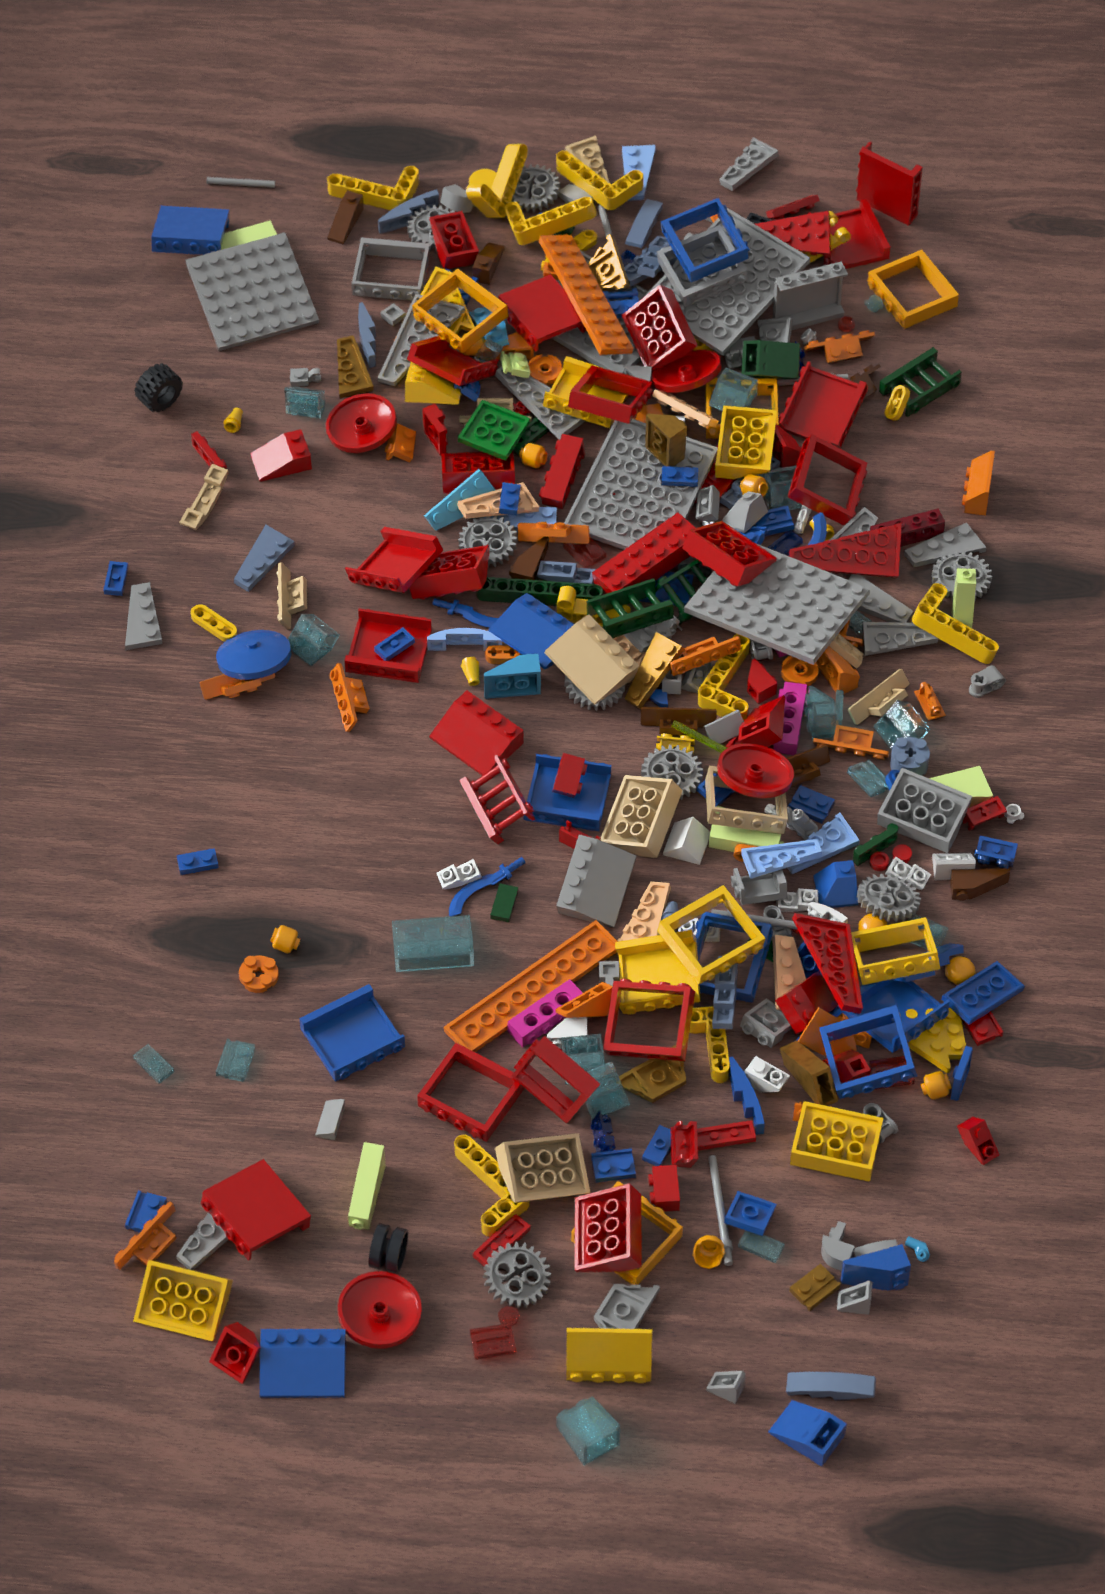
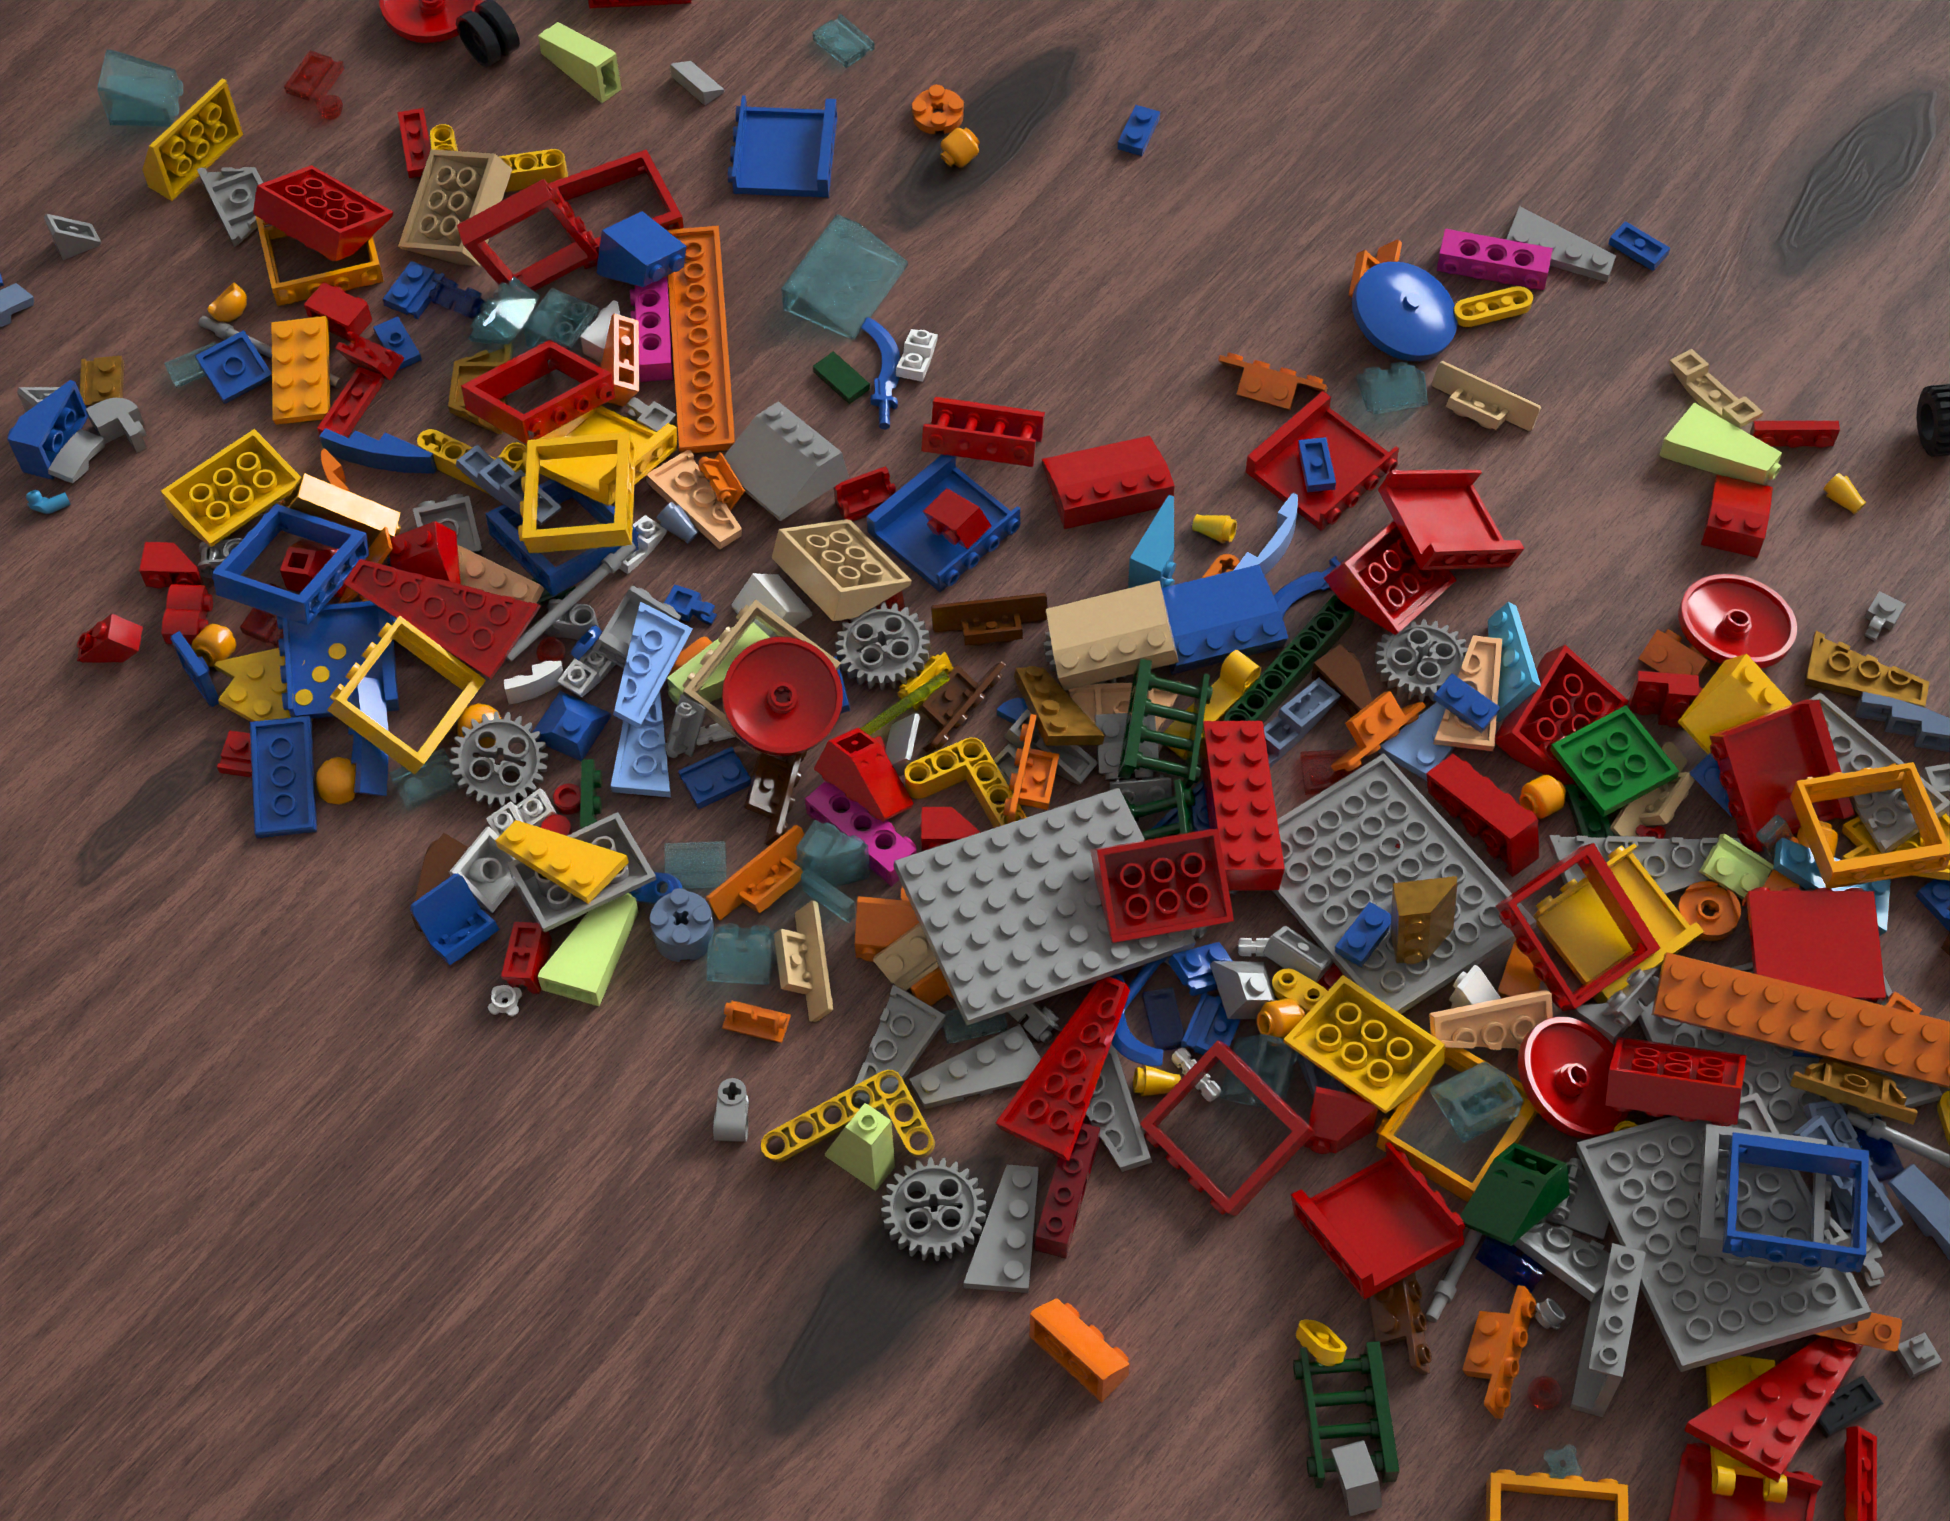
camera: 125 degrees right, 5 degrees up
sand blue wing [234,525,295,592] -> none
clear light blue slope [284,386,326,418] -> none
light grey gear [483,1242,551,1309] -> none
blue plate [603,288,639,319] -> none
white slope [745,1056,790,1092] -> none
none -> red slope [139,542,204,589]
none -> red brick [161,584,213,645]
none -> light orange plate [271,316,330,425]
none -> orange slope [321,449,350,492]
none -> yellow wing [495,820,629,904]
none -> blue tile [571,625,603,661]
none -> blue slope [596,211,687,287]
none -> blue plate [664,585,717,625]
none -> orange hinge [698,452,745,511]
none -> reddish brown bracket [931,593,1048,646]
none -> yellow plate [1272,968,1327,1015]
none -> light grey slope [1331,1440,1382,1516]
none -> dark pink brick [1437,229,1553,290]
none -> light grey hinge [1602,967,1659,1028]
none -> yellowish green slope [1660,403,1782,485]

